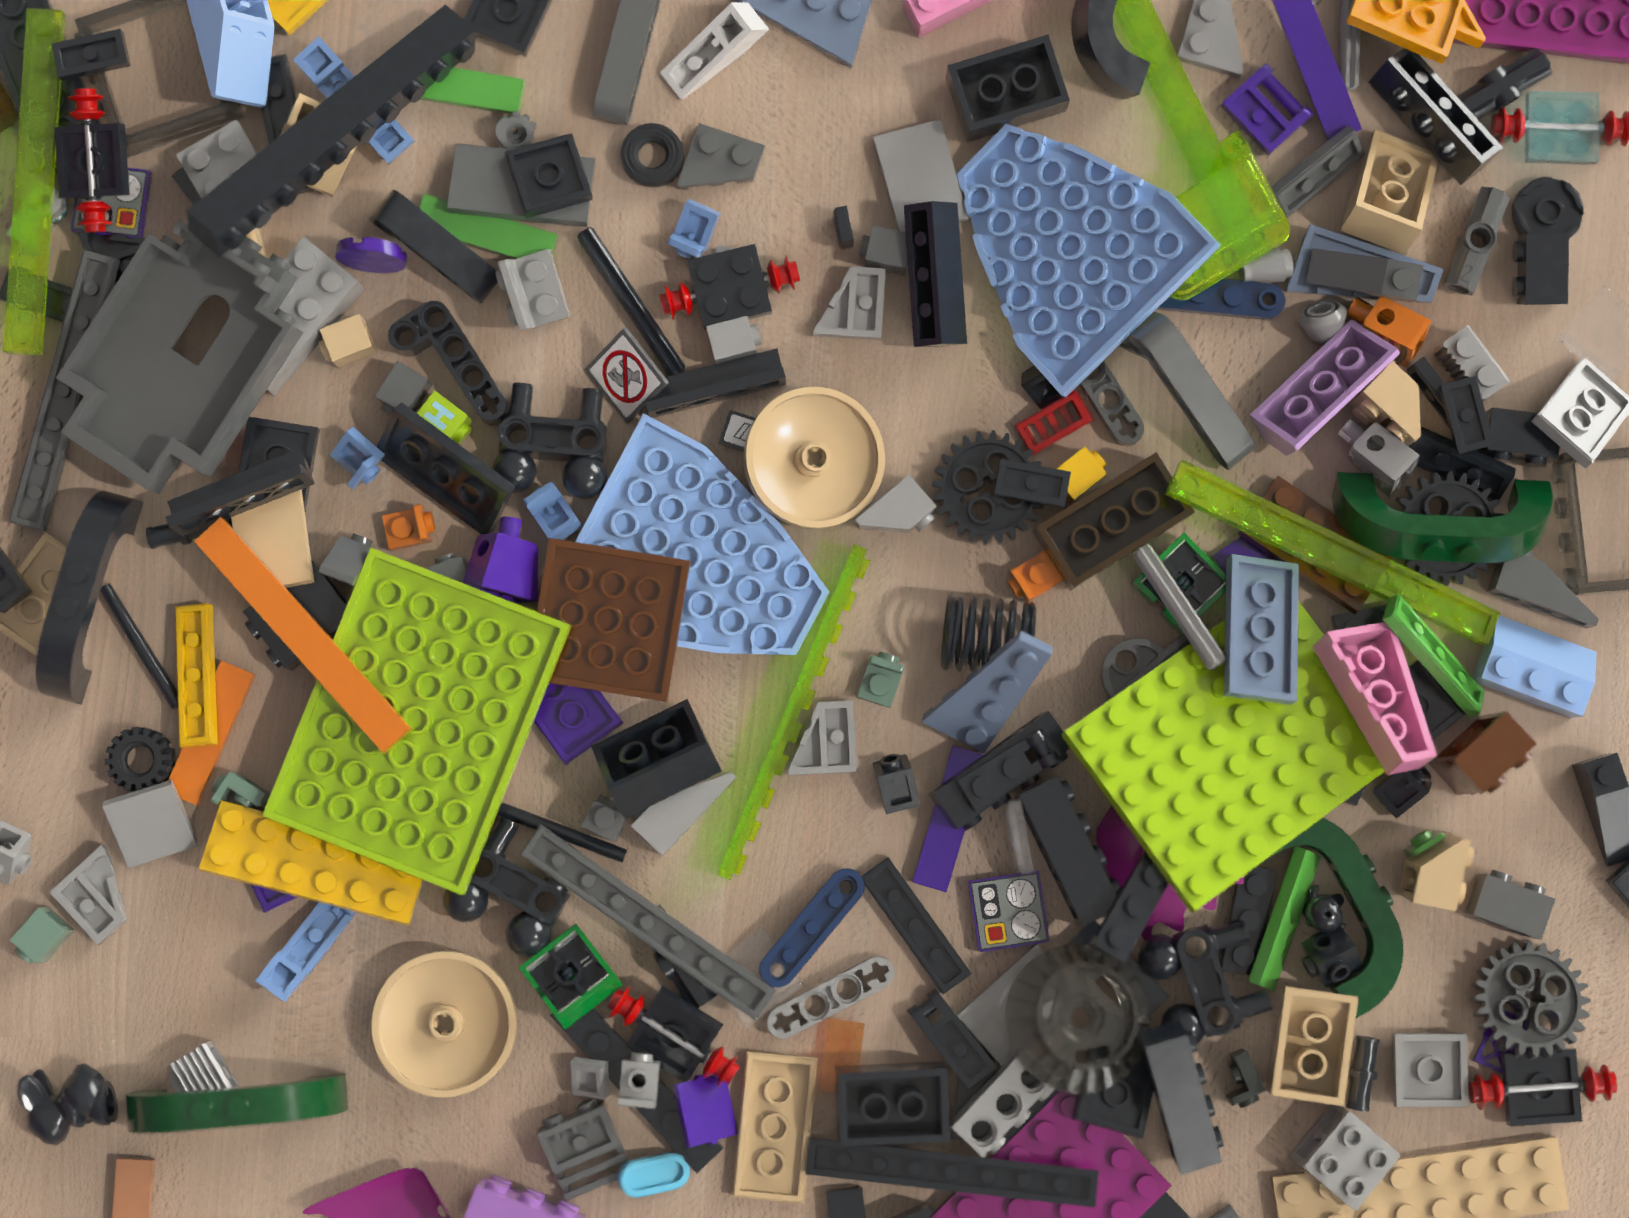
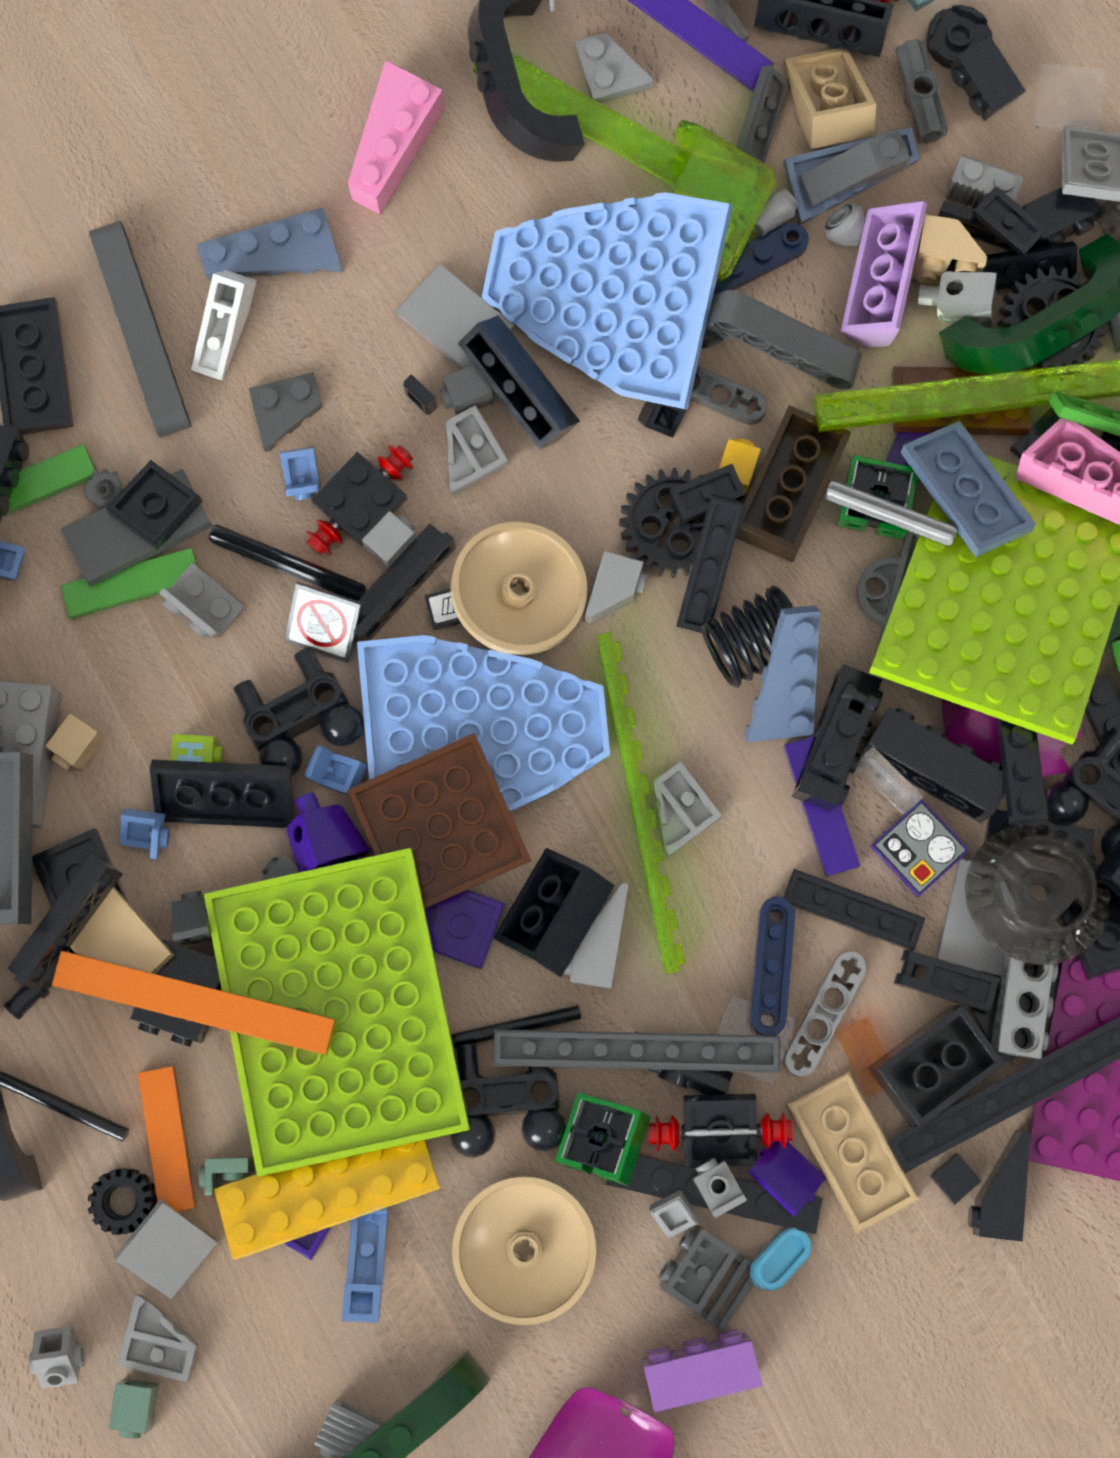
camera: 30 degrees left, 5 degrees down
yellow tile [175,603,218,748] -> none
dark purple tile [335,237,407,274] -> none
black beam [369,189,498,304] -> none
dark grey brick [375,361,432,416] -> none
orange bracket [382,504,436,551] -> none
black beam [388,301,510,426] -> none
dark grey brick [582,794,629,842] -> none
black tyre [621,123,684,187] -> none
sand green bracket [857,651,905,708] -> none
black bracket [873,754,921,815] -> none
black brick [946,34,1070,142] -> none
orange bracket [1007,550,1063,602] -> none
red slope [1014,390,1094,456] -> none
dark purple plate [1221,63,1314,156] -> none
orange torso [1347,296,1431,368] -> none
none -> black tile [676,494,745,634]

